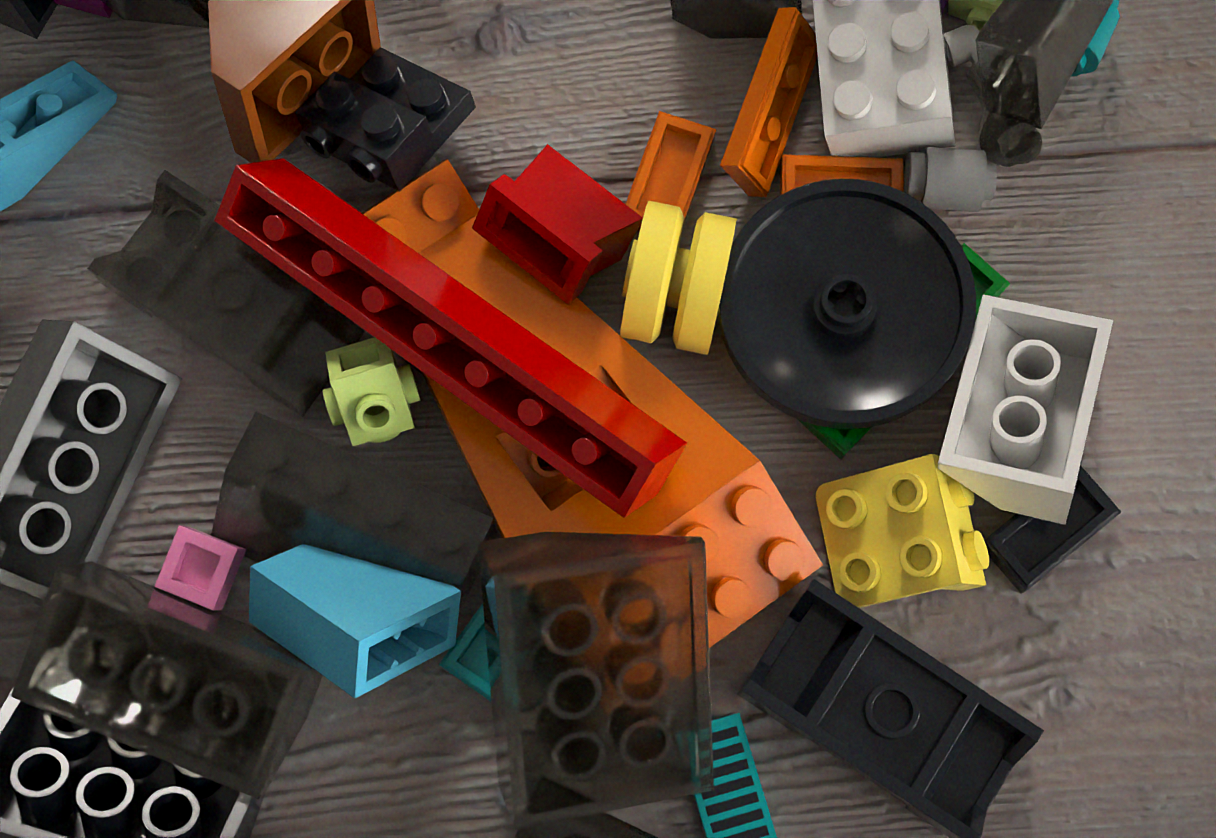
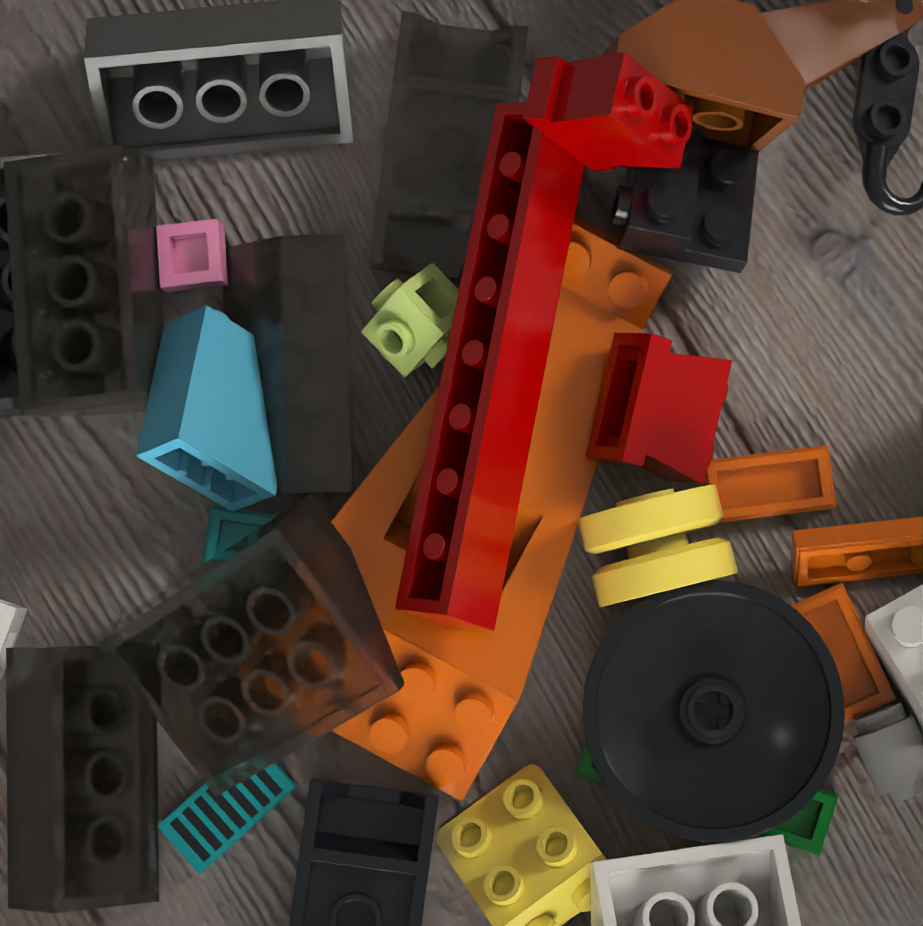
camera: 65 degrees right, 10 degrees up
none -> red hips [522,51,693,171]

